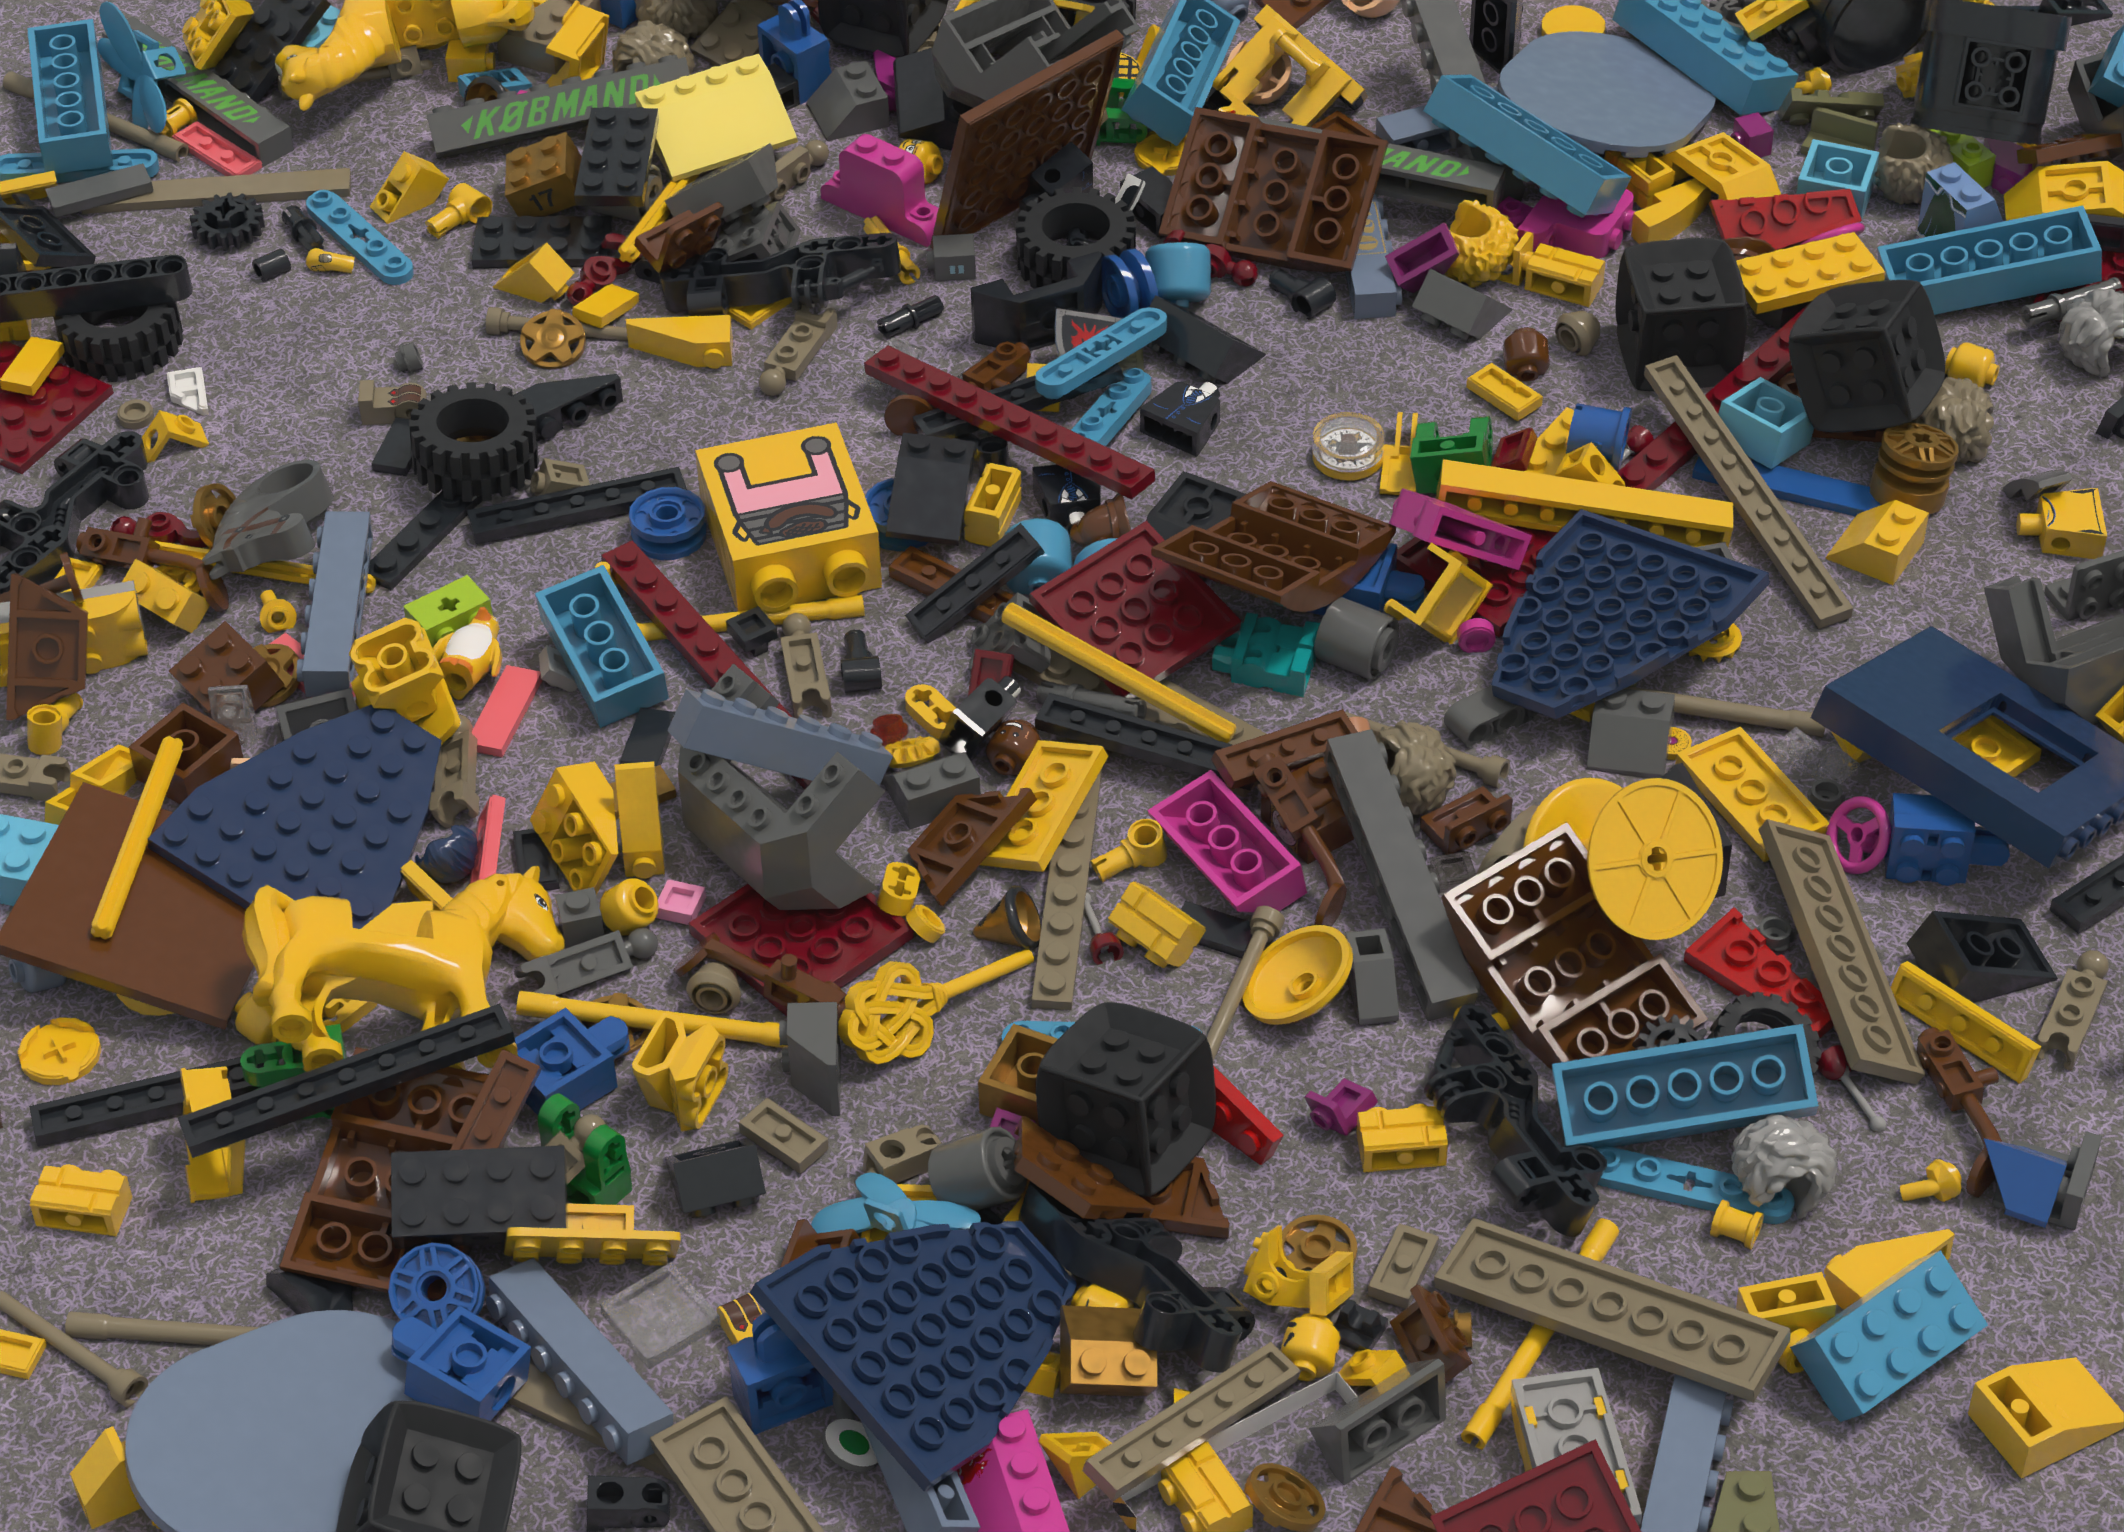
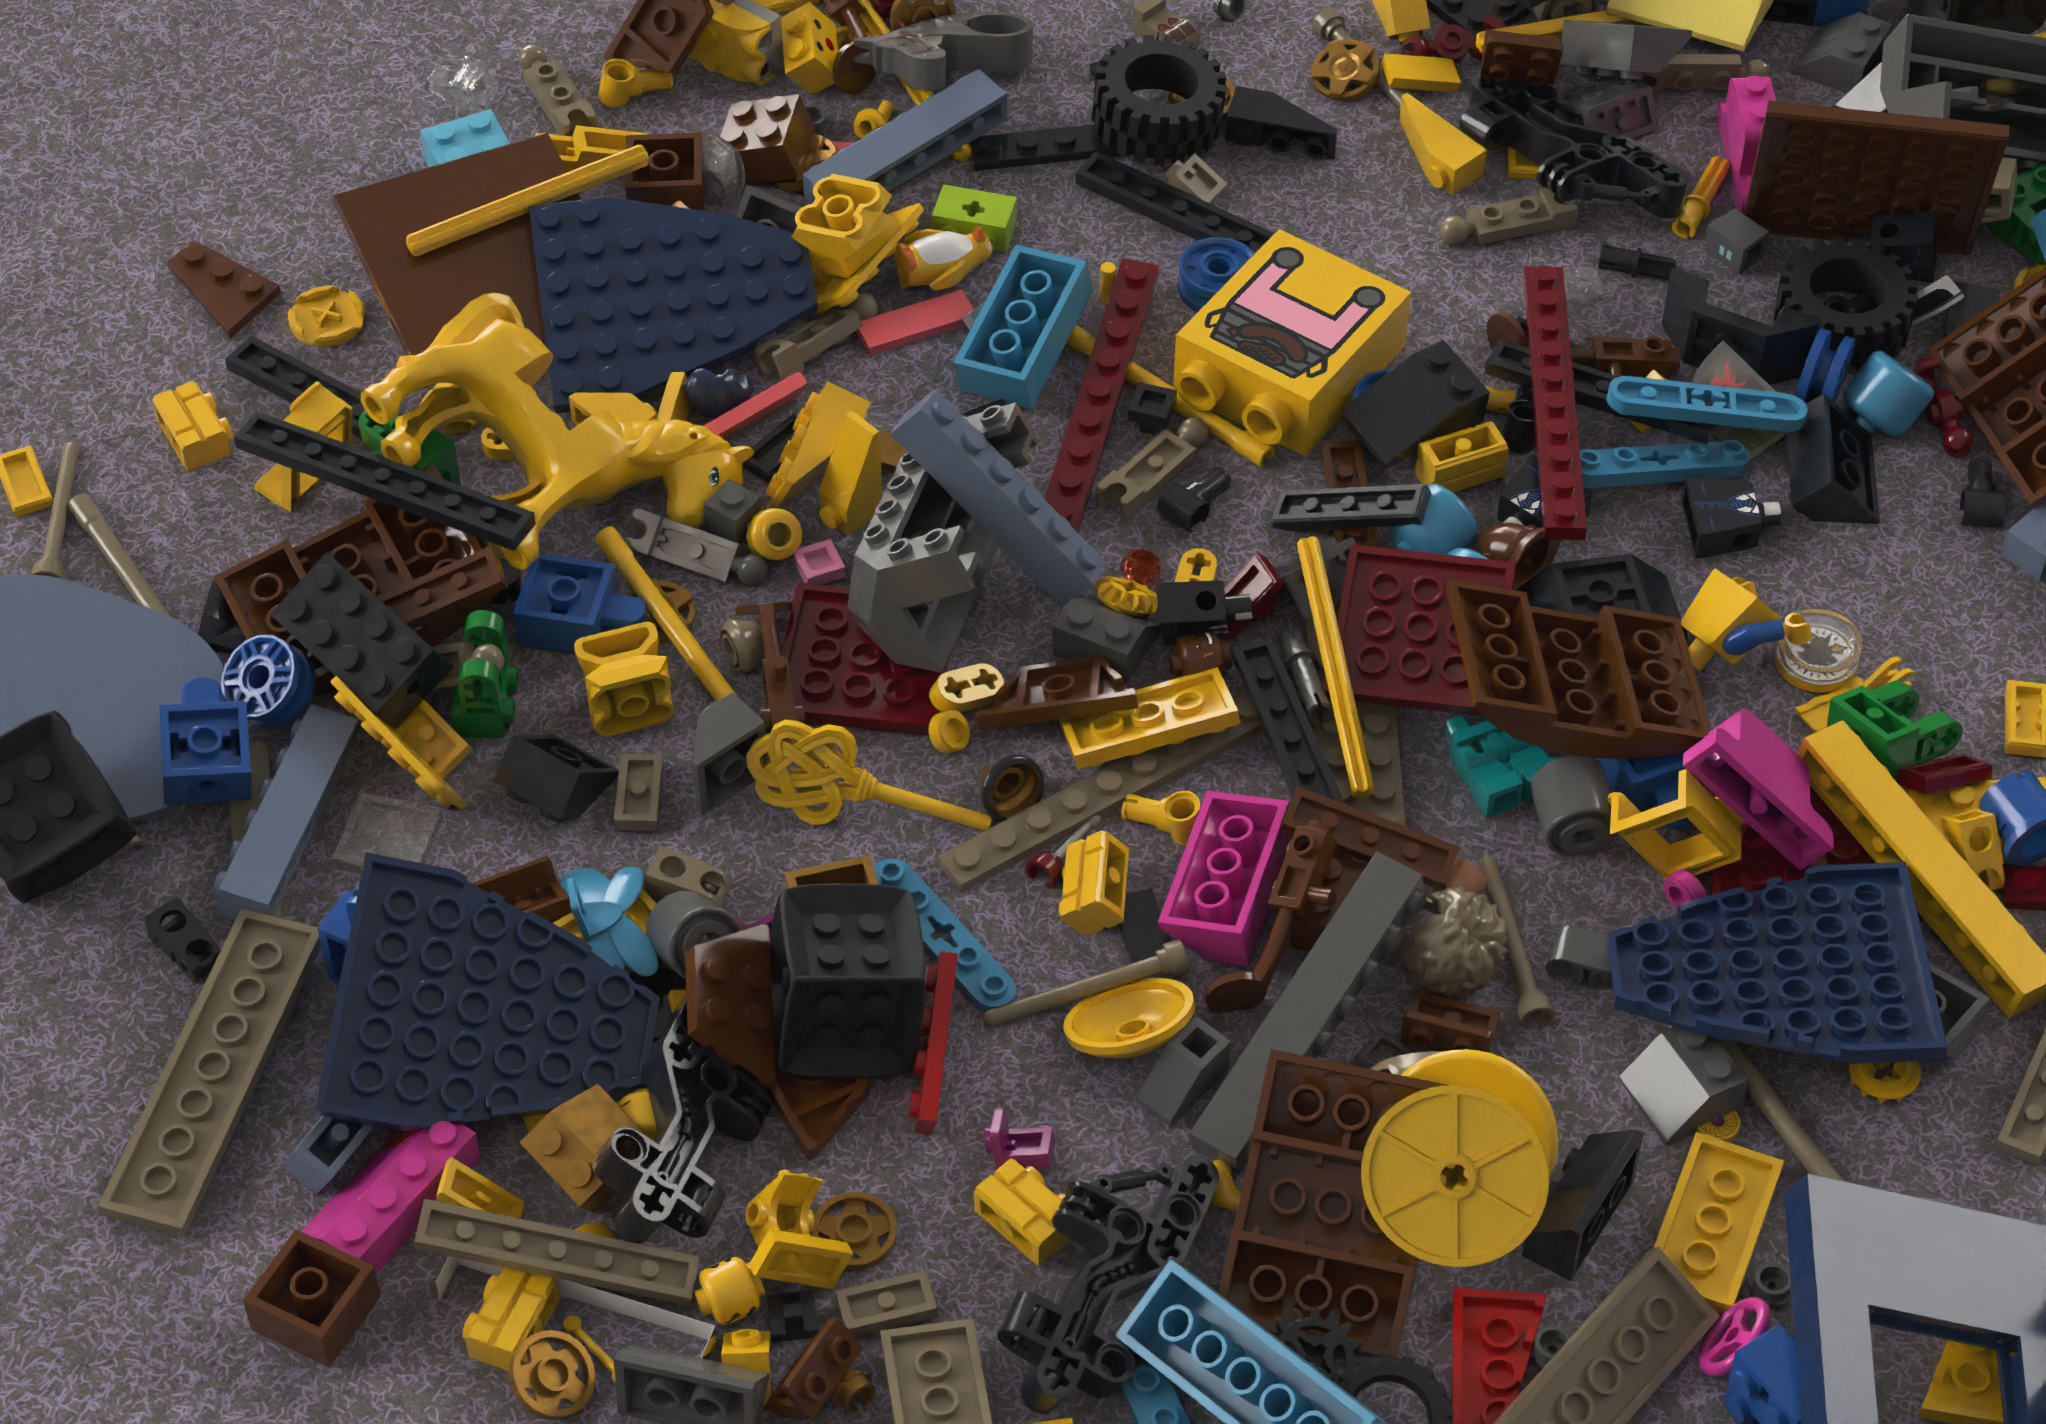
camera: 50 degrees right, 5 degrees up
none -> yellow hinge [563,1315,616,1384]
none -> yellow torso [1681,568,1812,672]

